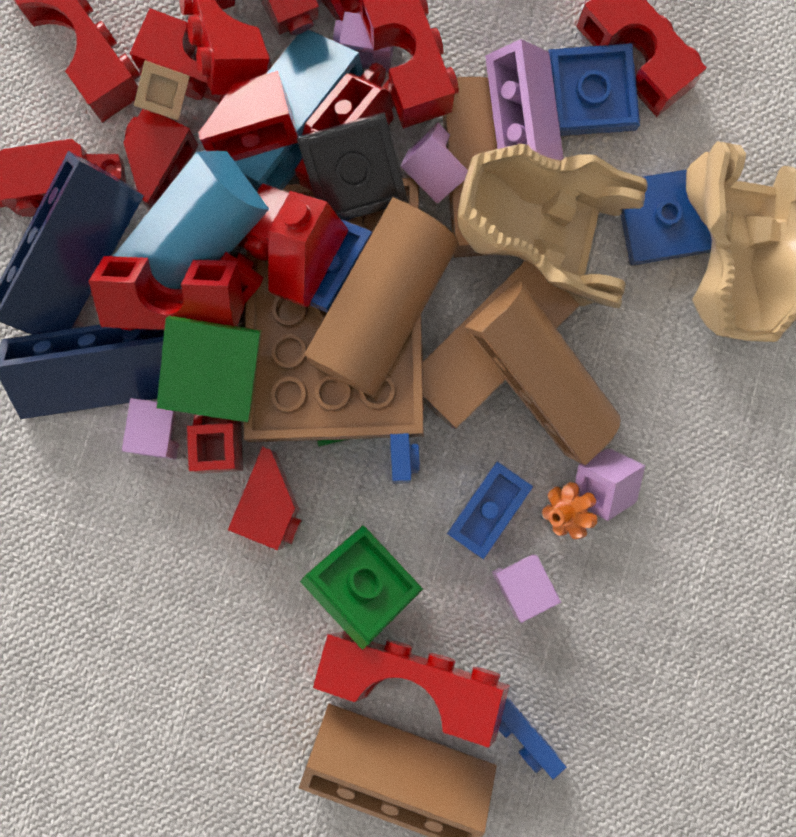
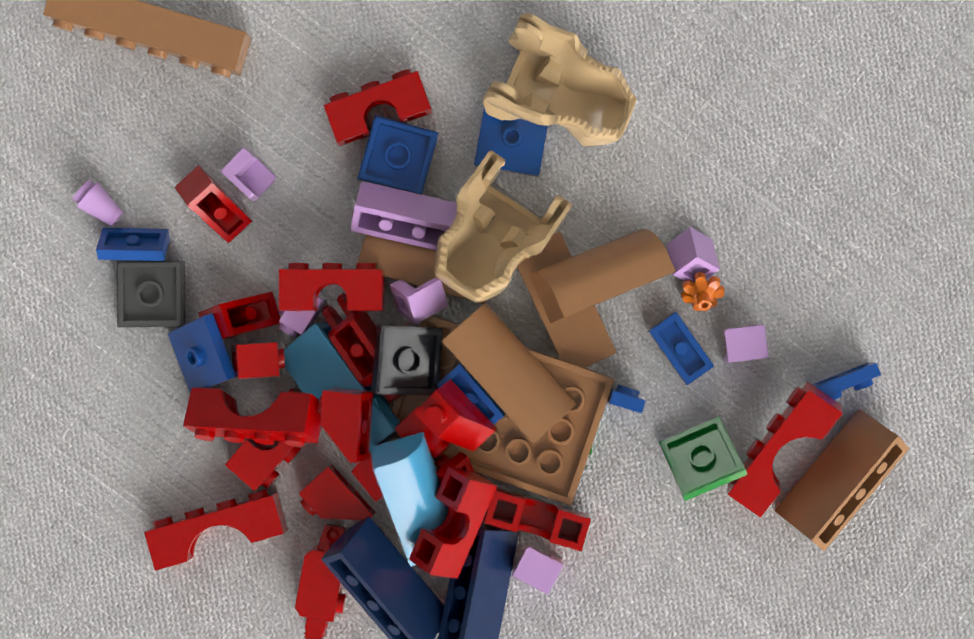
camera: 60 degrees left, 5 degrees up
tan tile [134,60,190,120] -> none
green tile [156,316,262,422] -> none
red slope [228,446,302,550] -> none

